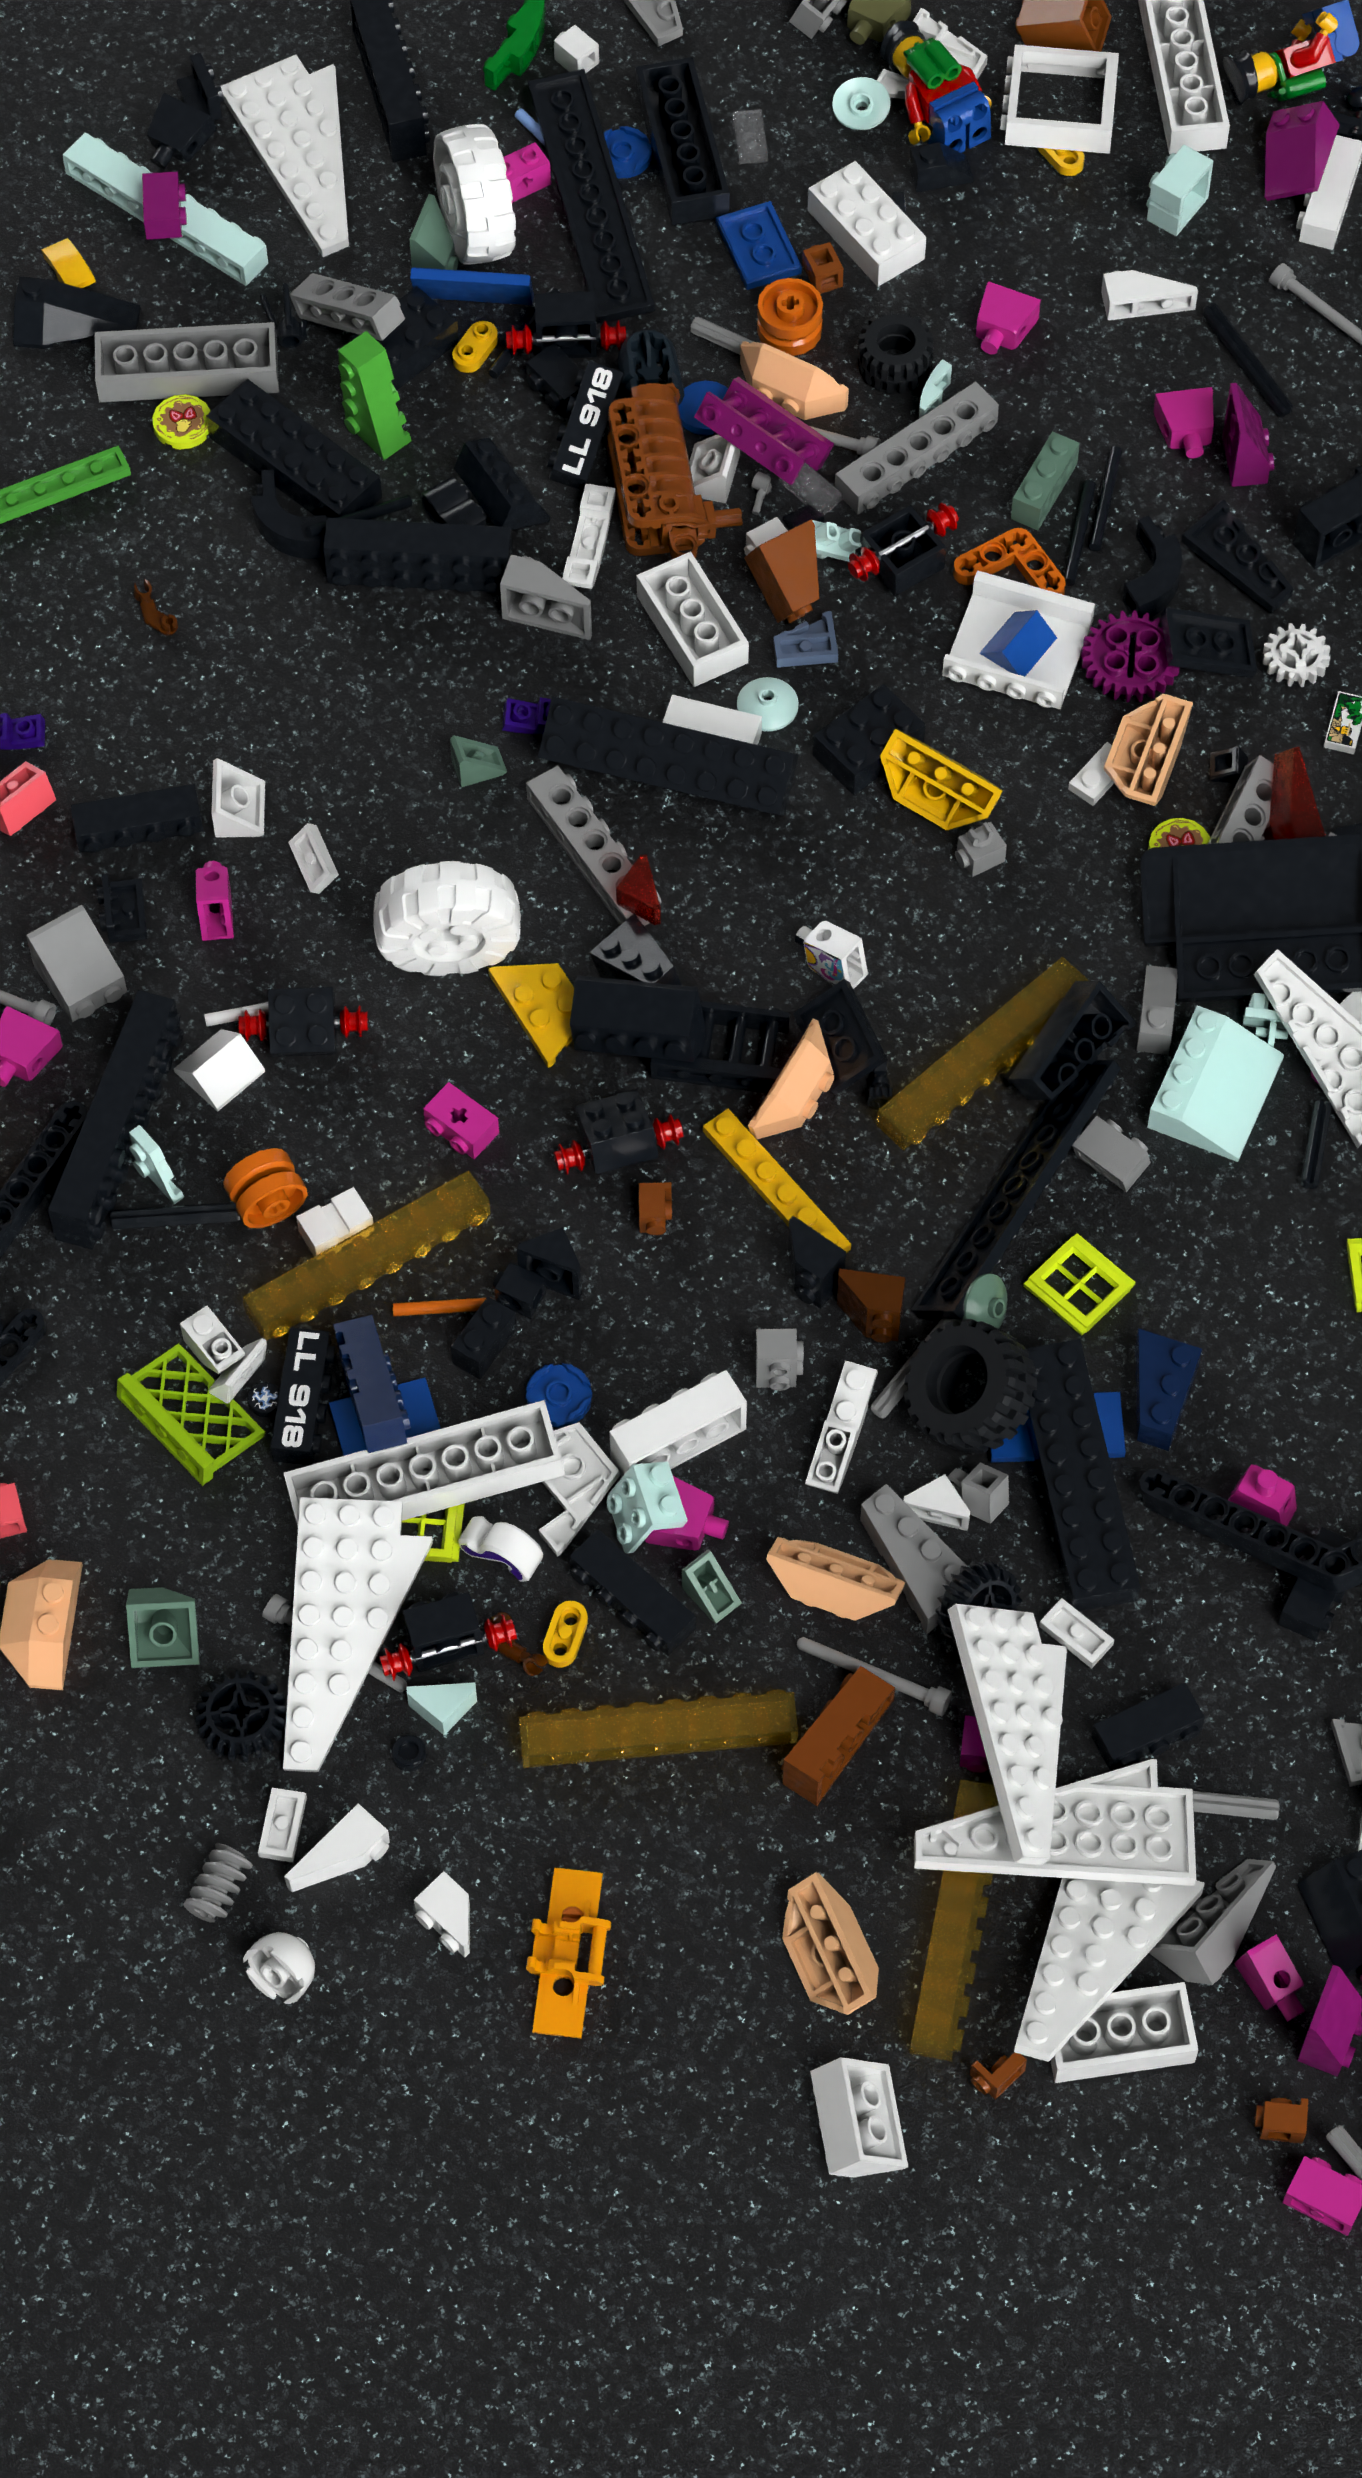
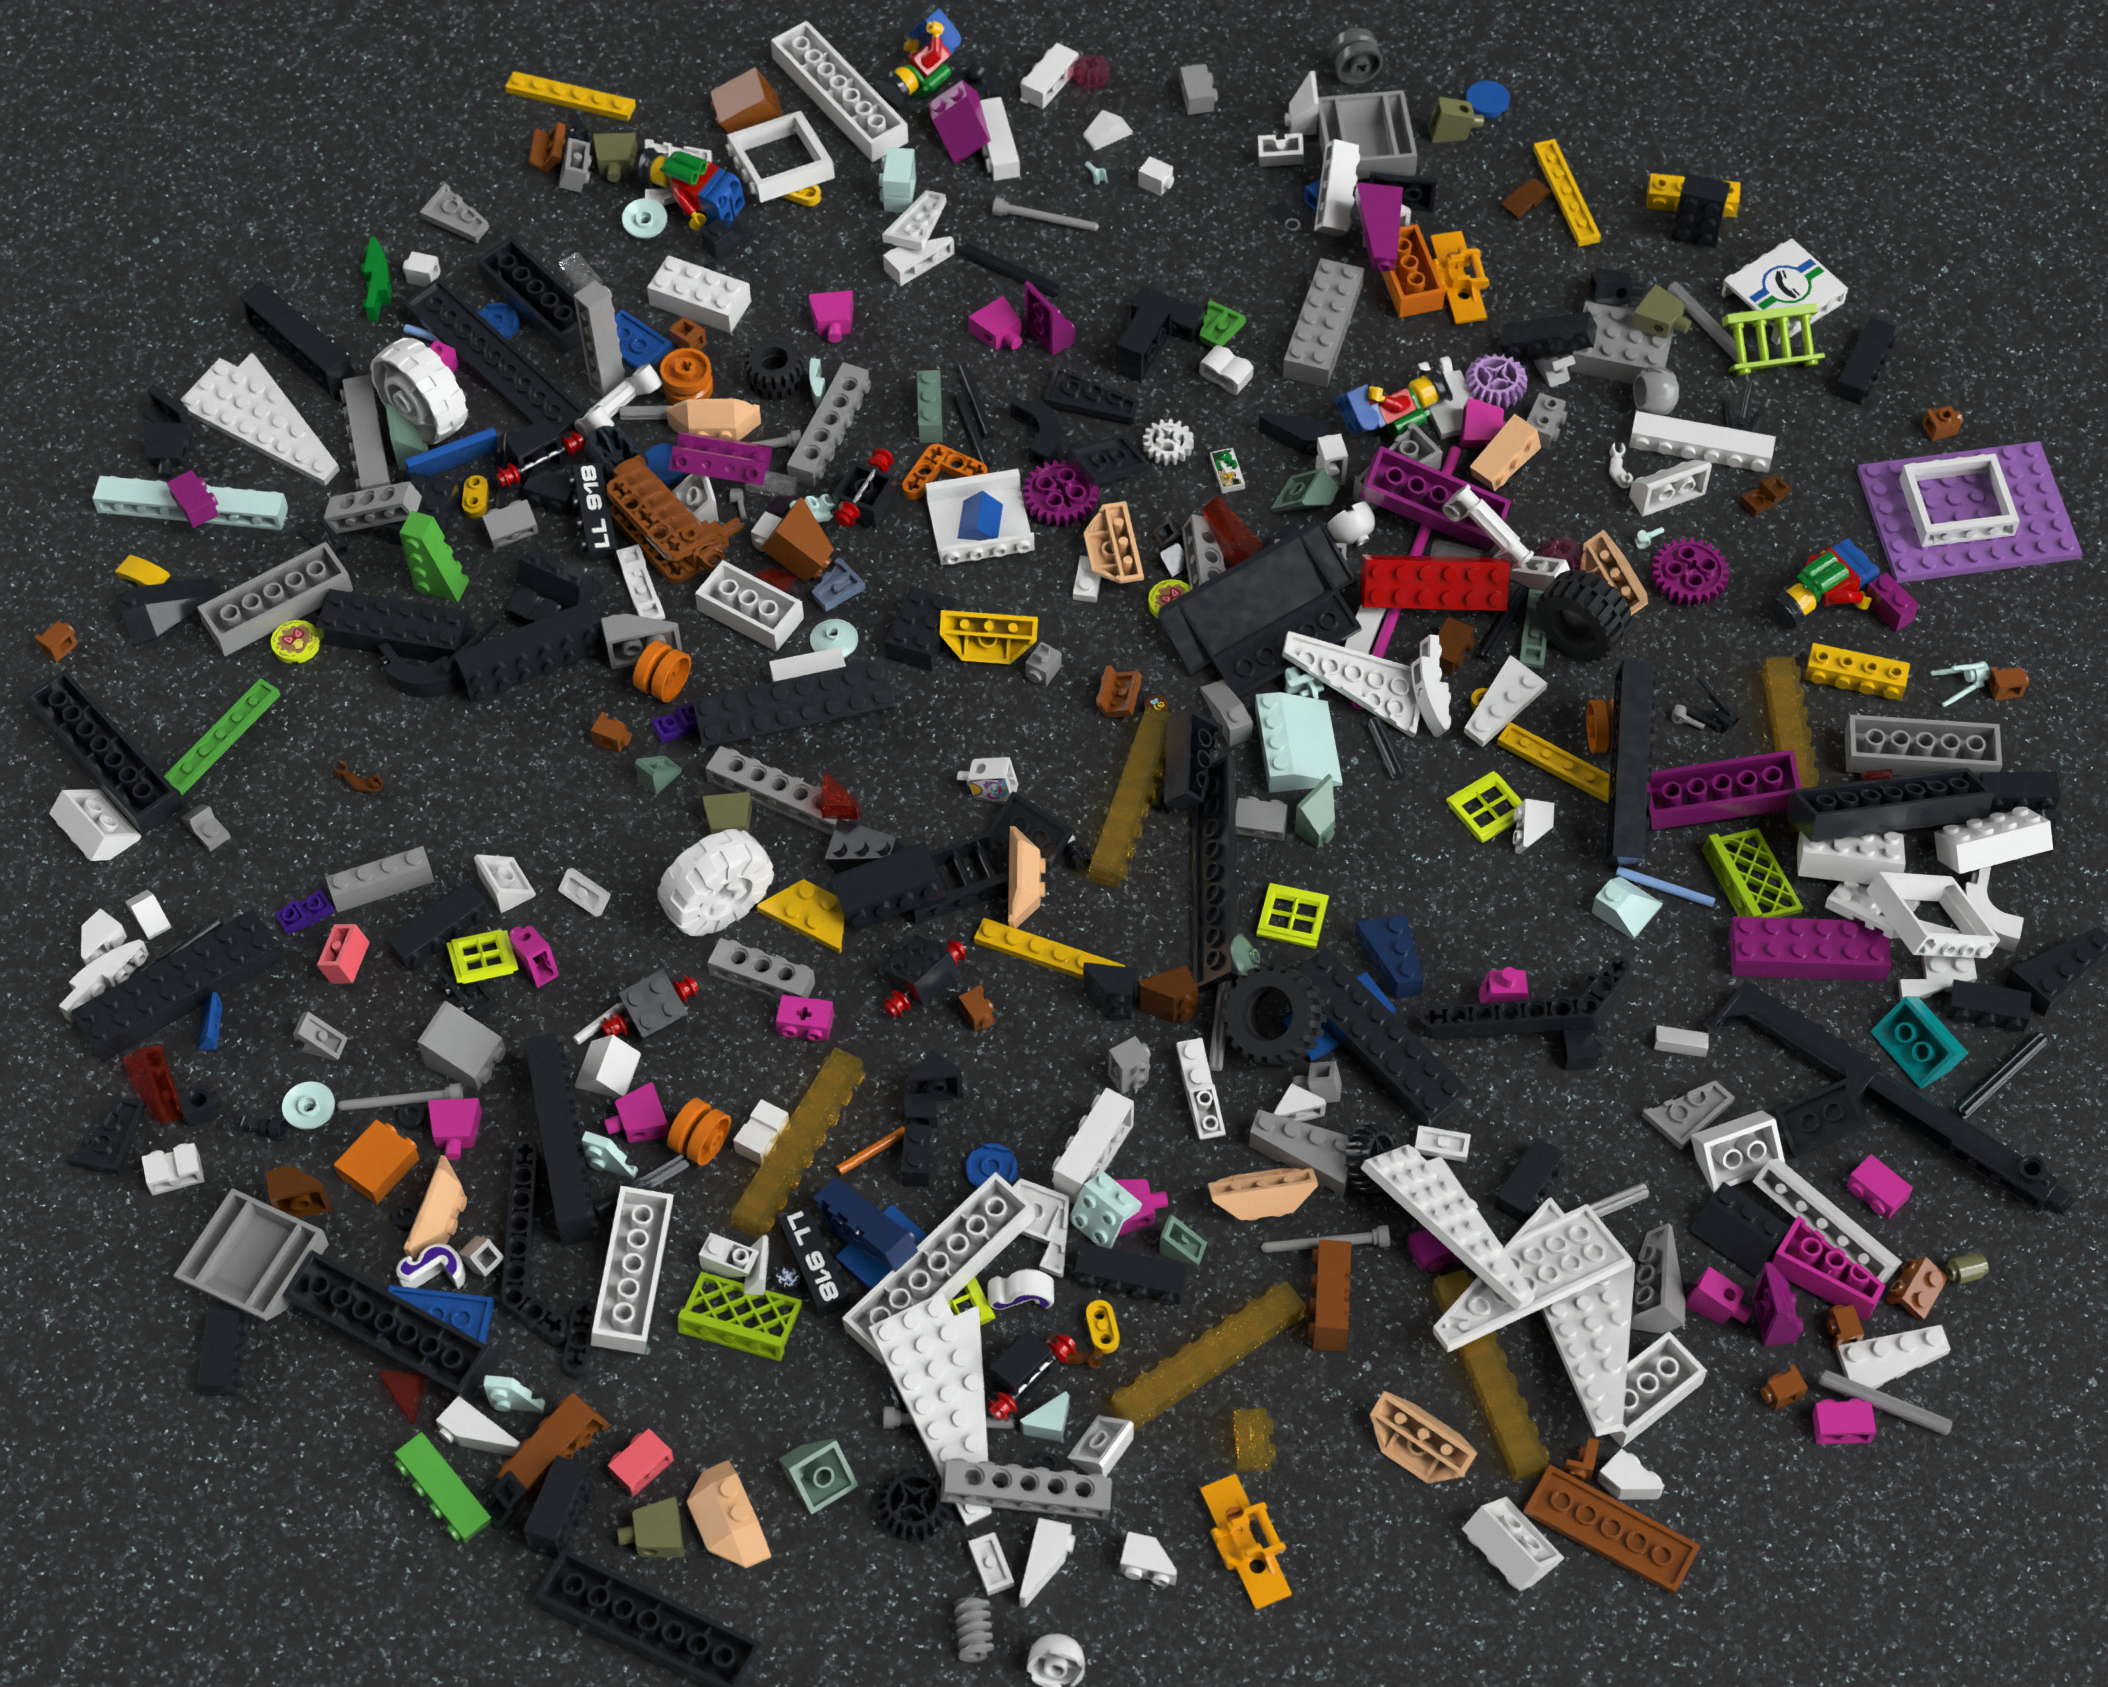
camera: 30 degrees left, 5 degrees down
none -> light grey brick [326,846,435,913]
none -> light grey brick [340,375,391,491]
none -> neon yellow piece [447,929,518,984]
none -> light grey brick [482,500,539,549]
none -> light grey brick [573,280,625,397]
none -> white piece [574,363,663,438]
none -> dark orange brick [591,712,632,754]
none -> white brick [591,1186,674,1354]
none -> dark pink torso [604,1082,669,1143]
none -> orange wheel [633,640,691,702]
none -> olive torso [703,792,752,834]
none -> light grey brick [708,938,815,1000]
none -> clear red slope [755,568,797,593]
none -> white wing [882,190,946,251]
none -> light grey brick [940,1458,1112,1520]
none -> white slope [1067,1415,1134,1477]
none -> dark orange bracket [1096,665,1142,718]
none -> tile [1144,695,1169,720]
none -> slope [1158,543,1188,579]
none -> clear yellow brick [1233,1408,1276,1472]
none -> slope [1295,774,1335,849]
none -> dark orange plate [1524,1465,1701,1596]
none -> white slope [1597,1449,1664,1500]

